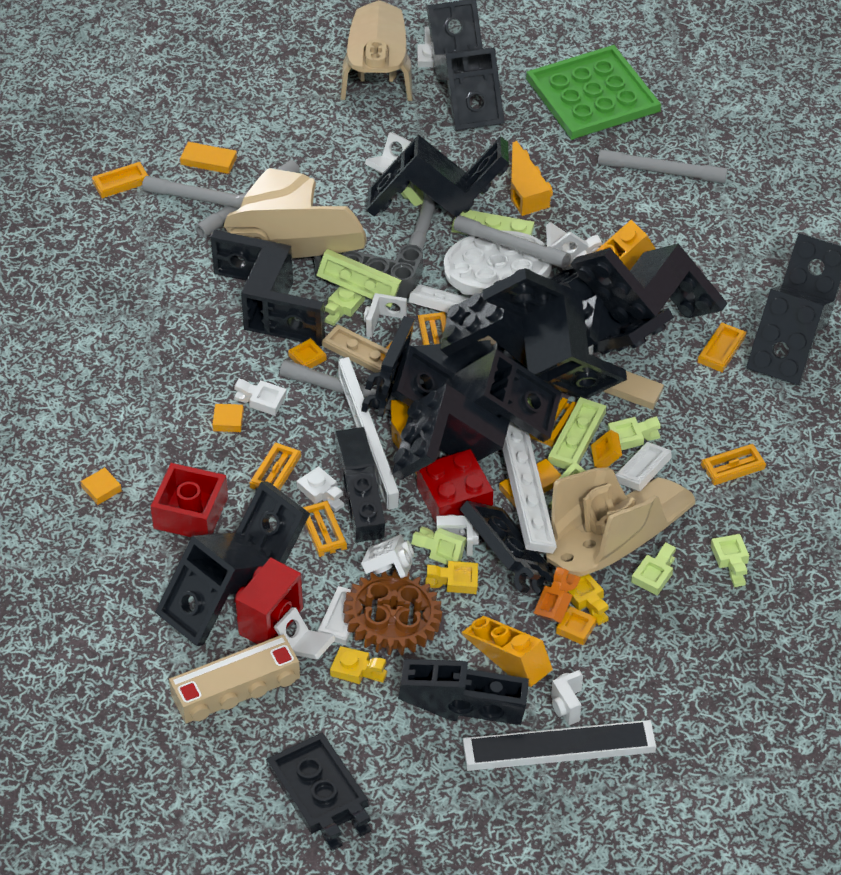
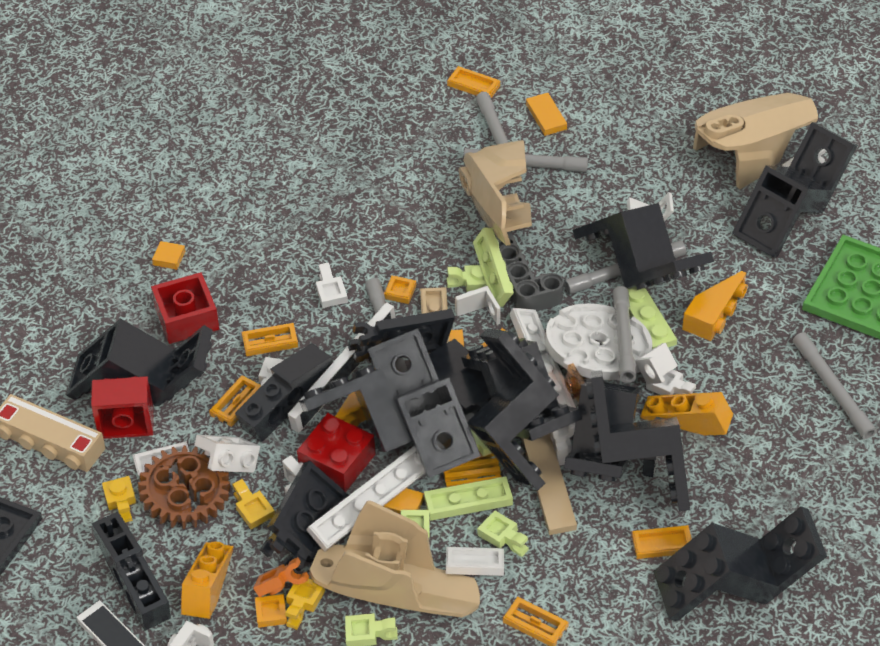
camera: 55 degrees right, 0 degrees up
black bracket [211,230,325,346] -> none
light orange tile [212,404,244,432] -> none
white bracket [274,607,336,659] -> none
yellowish green plate [411,526,467,565] -> none
light orange tile [591,430,622,468] -> none

